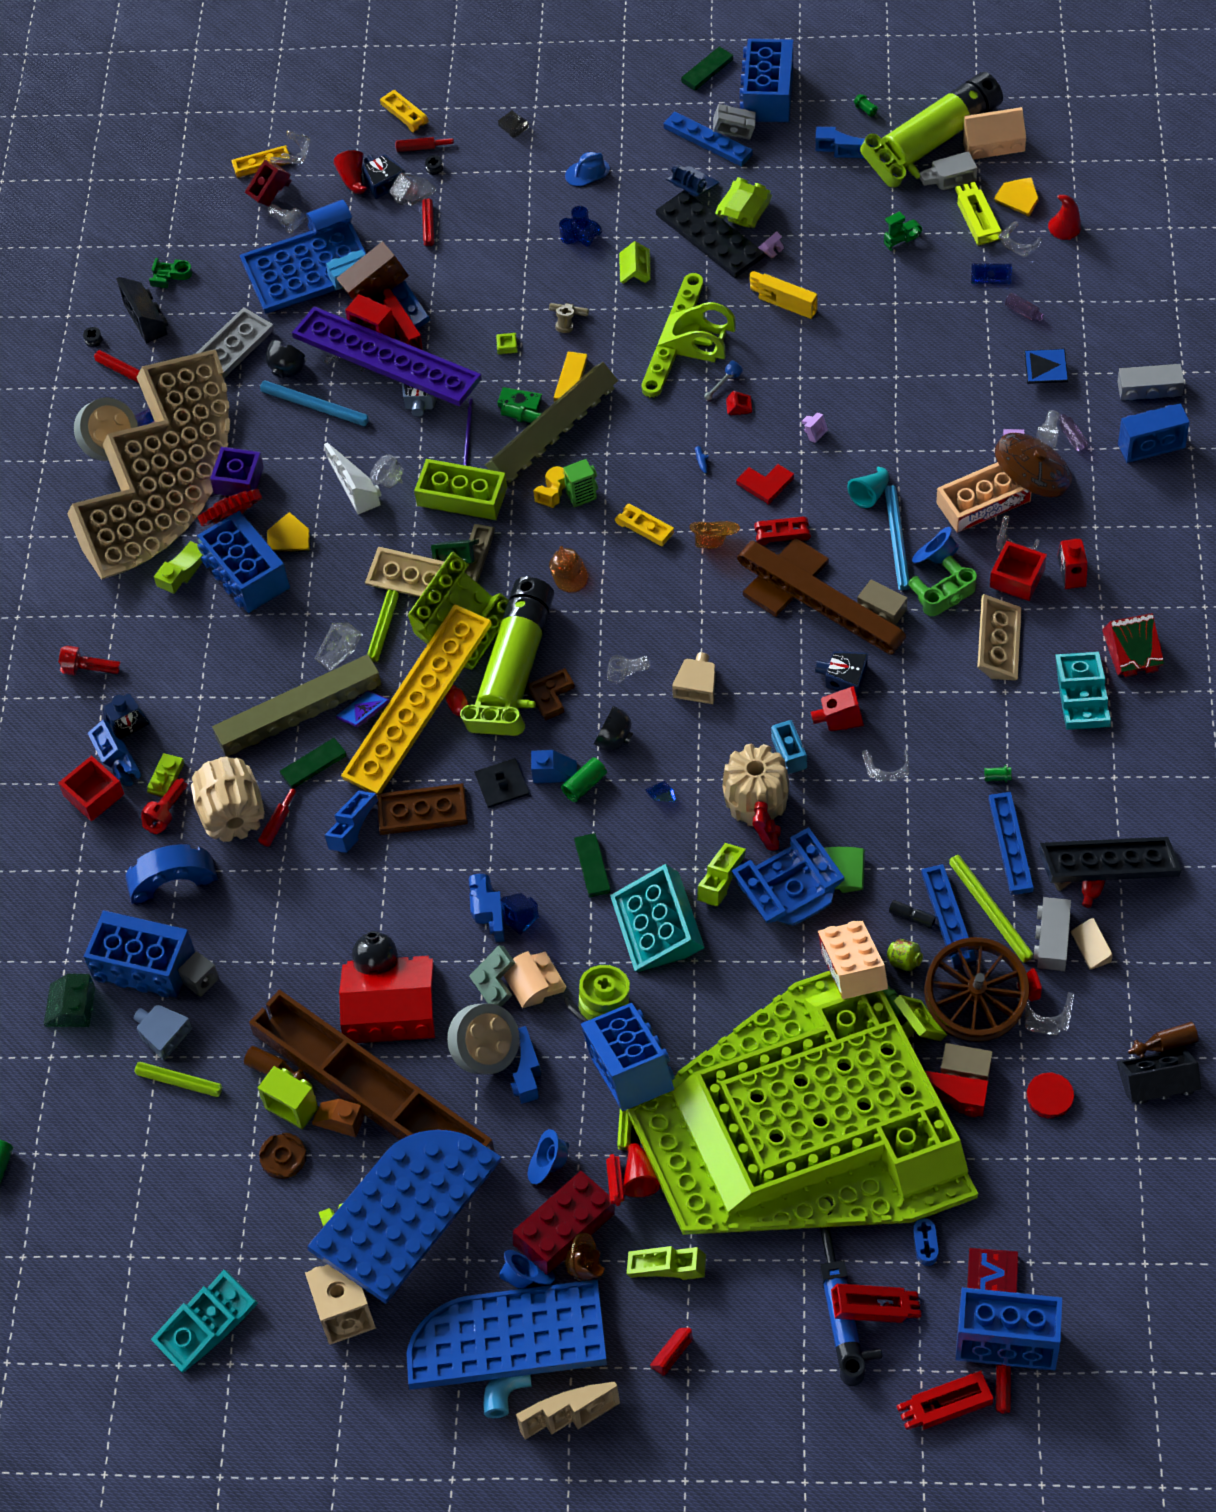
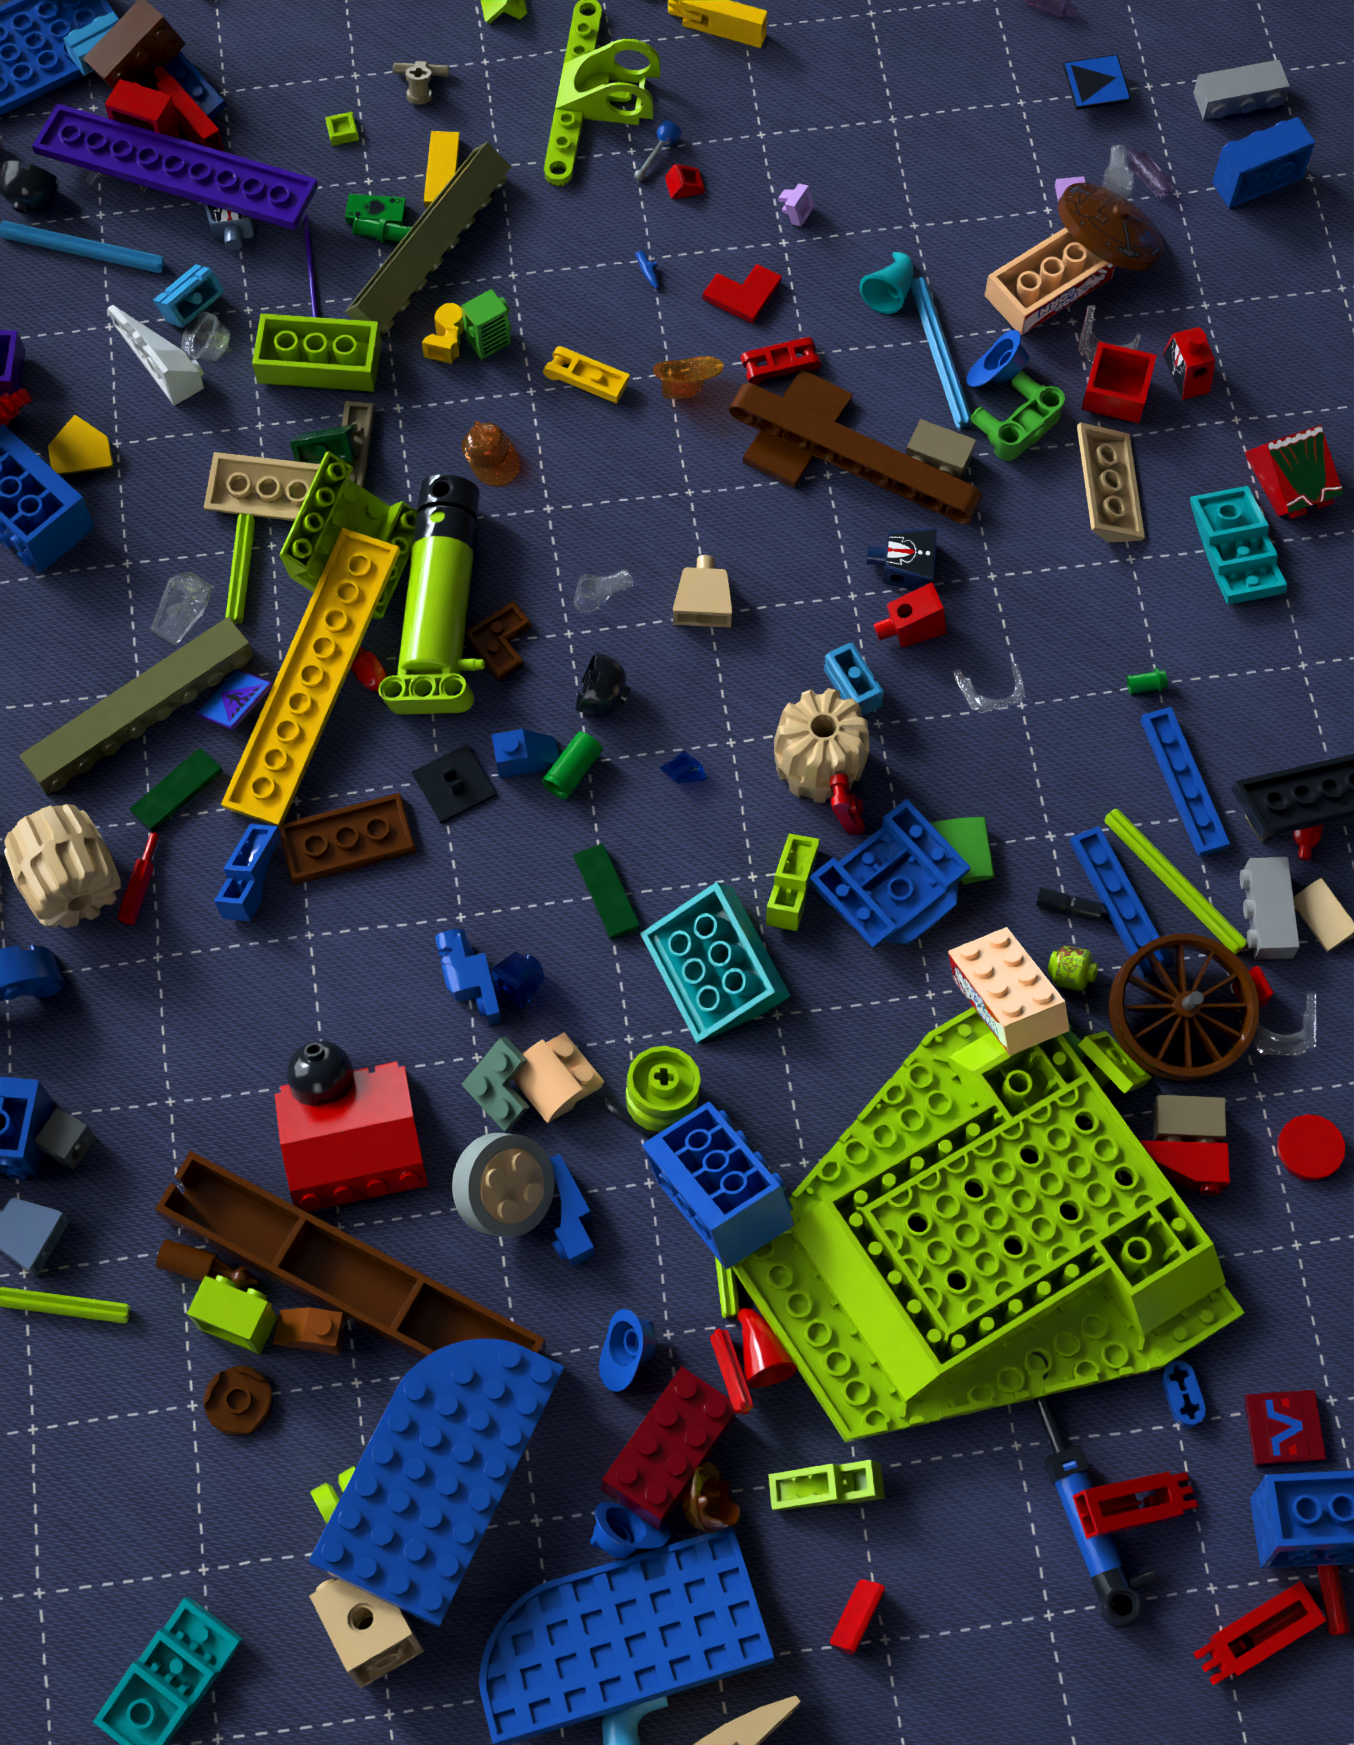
camera: 15 degrees left, 10 degrees up
none -> dark azure brick [153,264,225,328]

